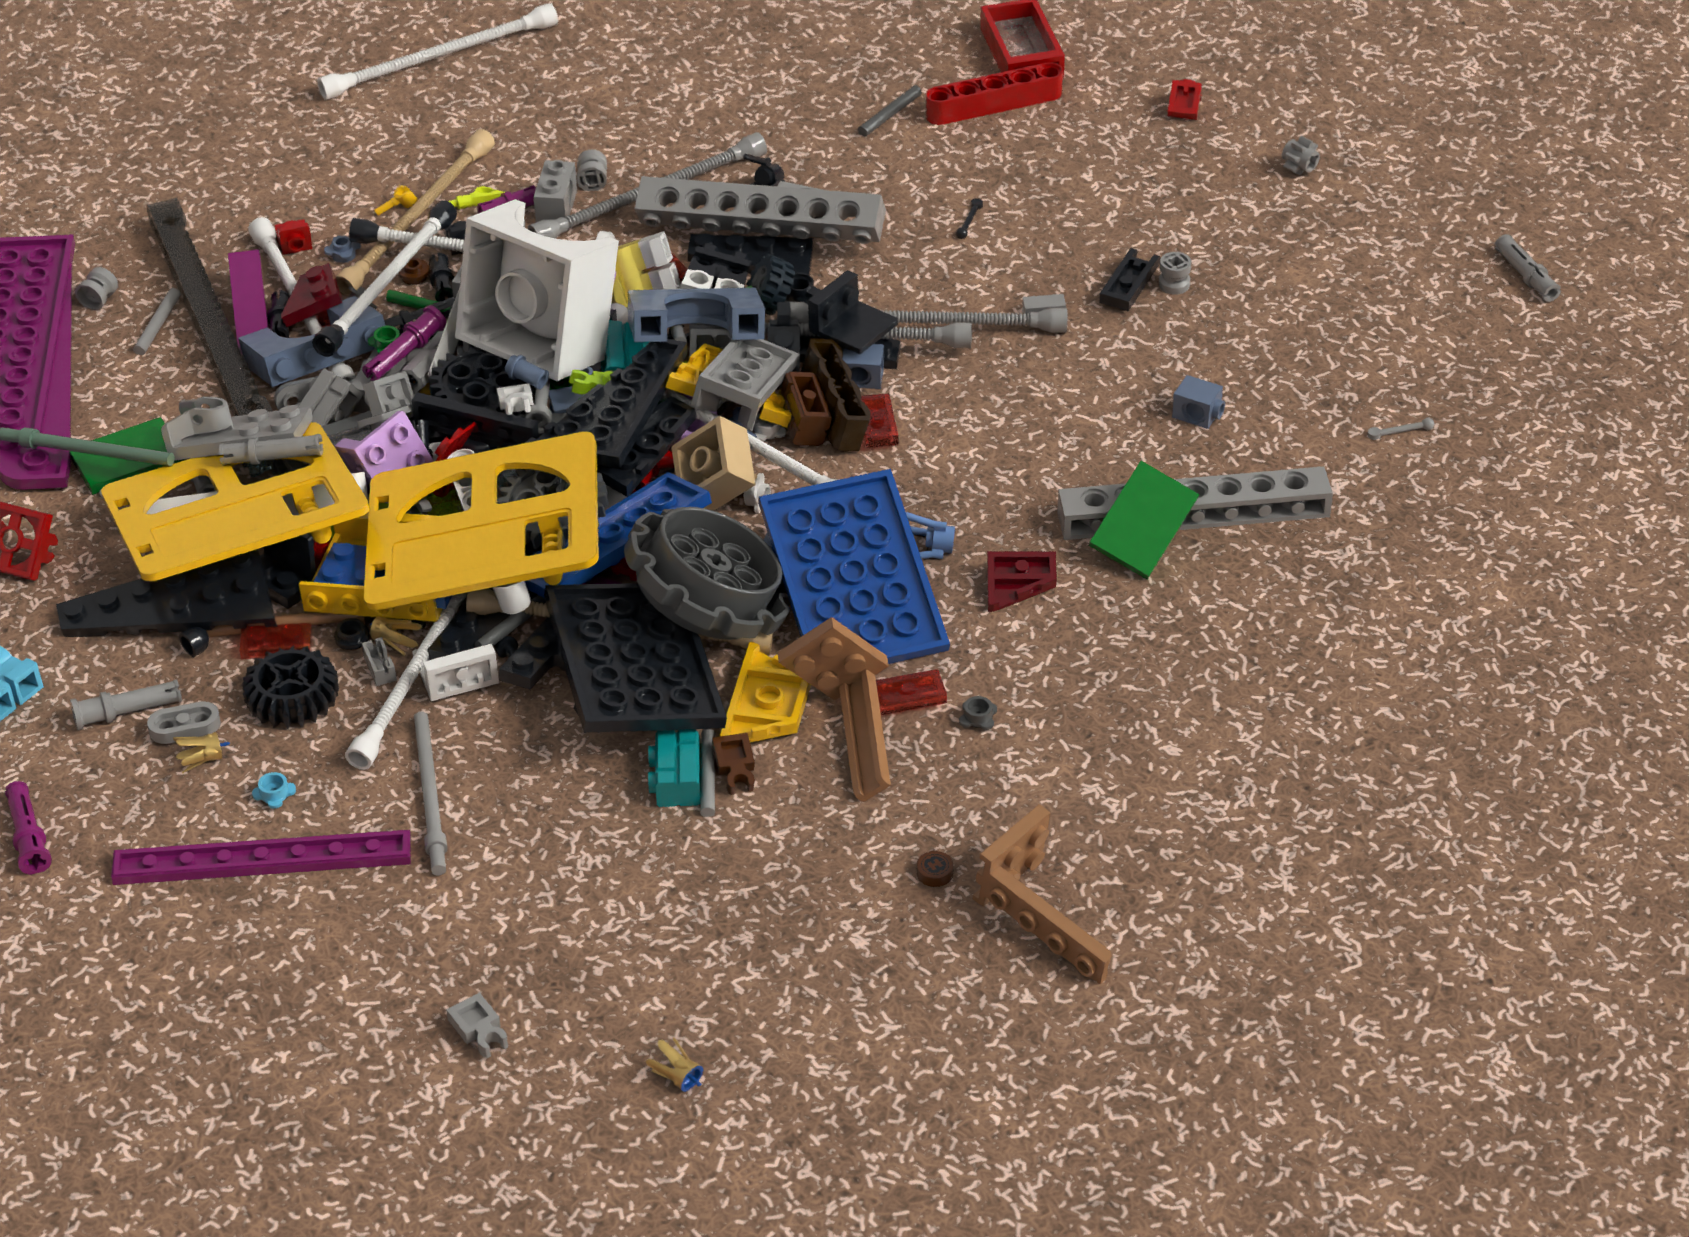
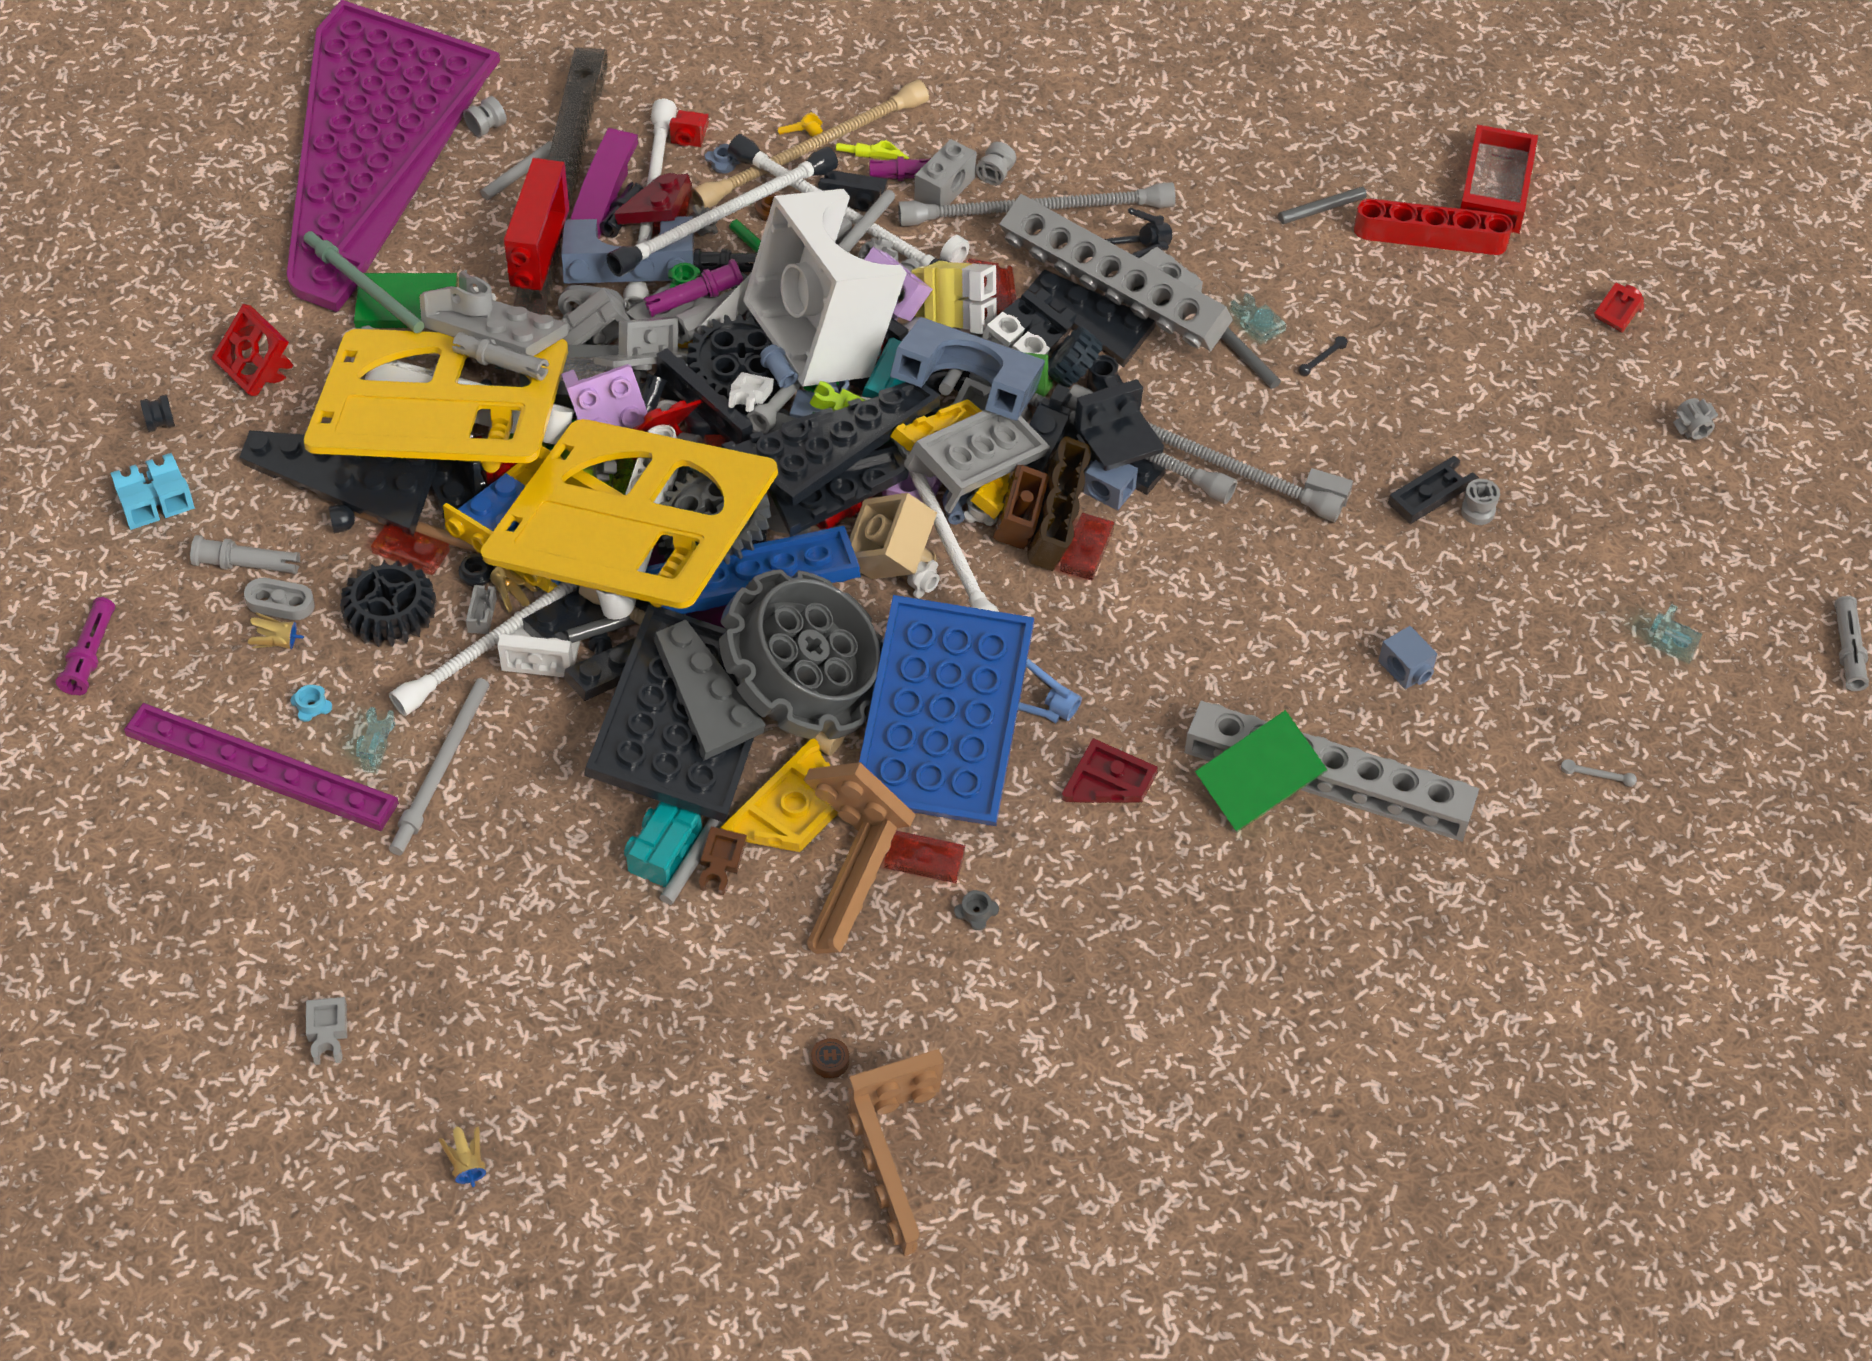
camera: 25 degrees right, 10 degrees up
none -> clear light blue plate [356,707,395,774]
none -> red piece [504,158,569,291]
none -> dark grey wing [654,620,766,761]
none -> dark grey bar [1221,327,1281,389]
none -> clear light blue plate [1230,293,1286,345]
none -> clear light blue bracket [1650,604,1703,664]

